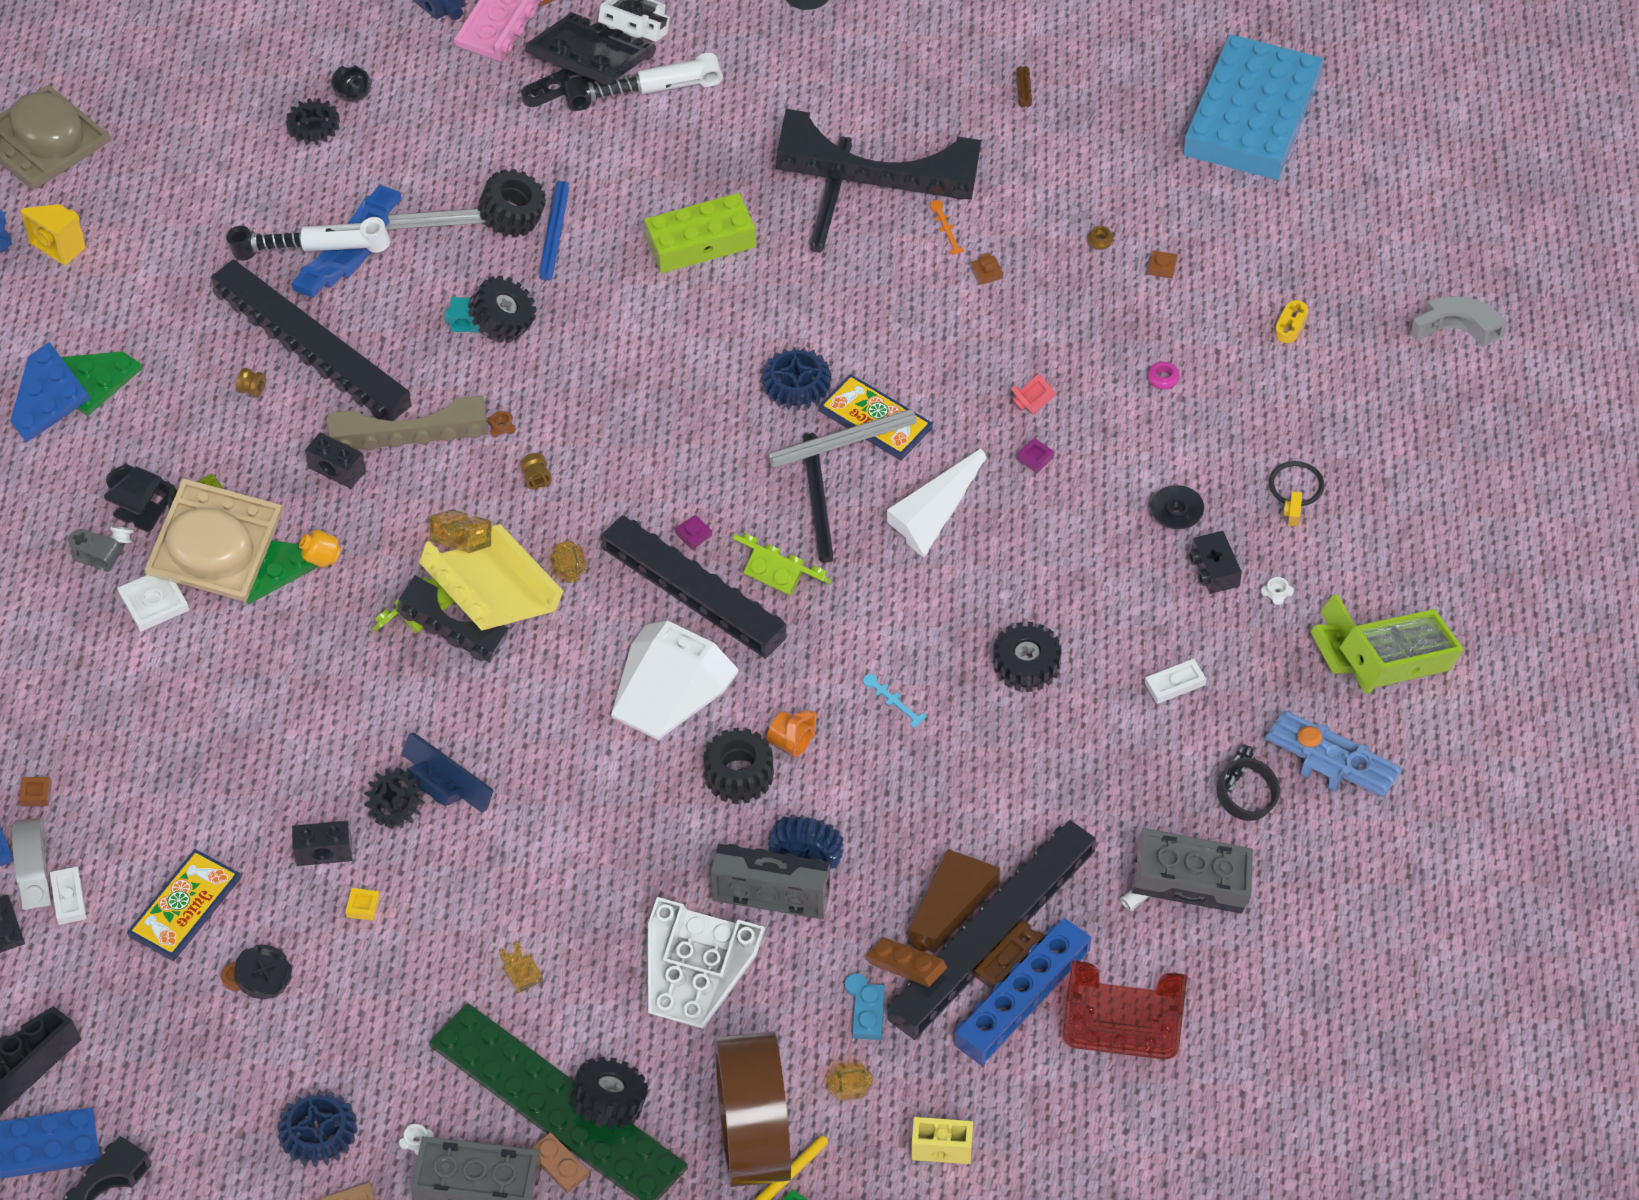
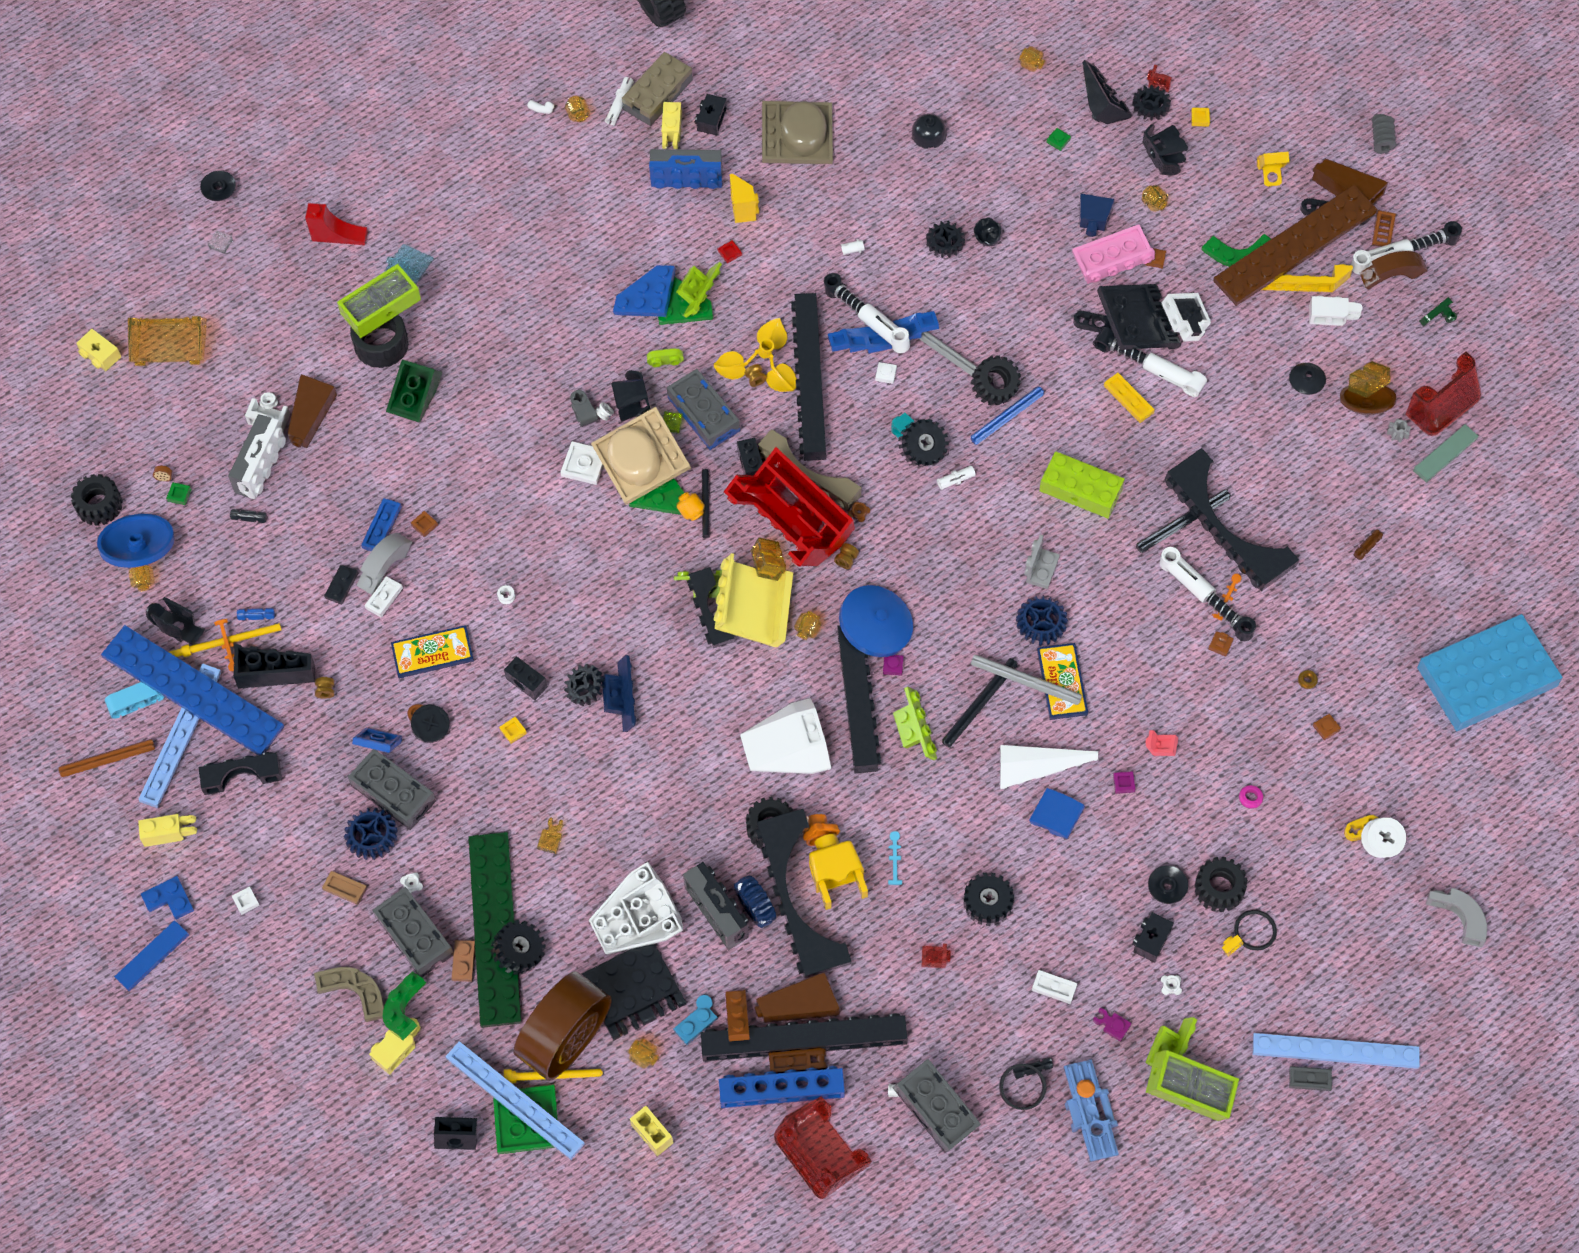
camera: 45 degrees right, 10 degrees up
none -> pearl gold wheel [315,677,334,699]
none -> dark grey piece [348,749,436,830]
none -> blue tile [352,728,402,753]
none -> white bush [497,585,515,604]
none -> black hinge [581,944,687,1041]
none -> lime plate [647,348,684,368]
none -> dark grey piece [667,369,740,450]
none -> lime bracket [677,262,722,318]
none -> black bar [702,469,710,538]
none -> yellow plant [713,318,796,392]
none -> red tile [717,240,742,264]
none -> red wedge [724,447,855,567]
none -> black arch [754,808,852,978]
none -> yellow piece [809,834,868,910]
none -> blue dish [839,585,913,657]
none -> white pin [841,239,864,256]
none -> white plate [875,362,897,384]
none -> black cylinder [912,113,947,149]
none -> clear red bracket [921,943,951,968]
none -> white pin [937,465,976,490]
none -> light grey bracket [1024,535,1060,589]
none -> blue slope [1029,788,1085,839]
none -> magenta plate [1093,1008,1132,1042]
none -> yellow plate [1104,373,1155,423]
none -> piece [1160,547,1256,642]
none -> black tyre [1194,857,1248,912]
none -> light blue plate [1253,1033,1420,1069]
none -> dark grey plate [1289,1066,1332,1091]
none -> white piece [1361,818,1406,858]

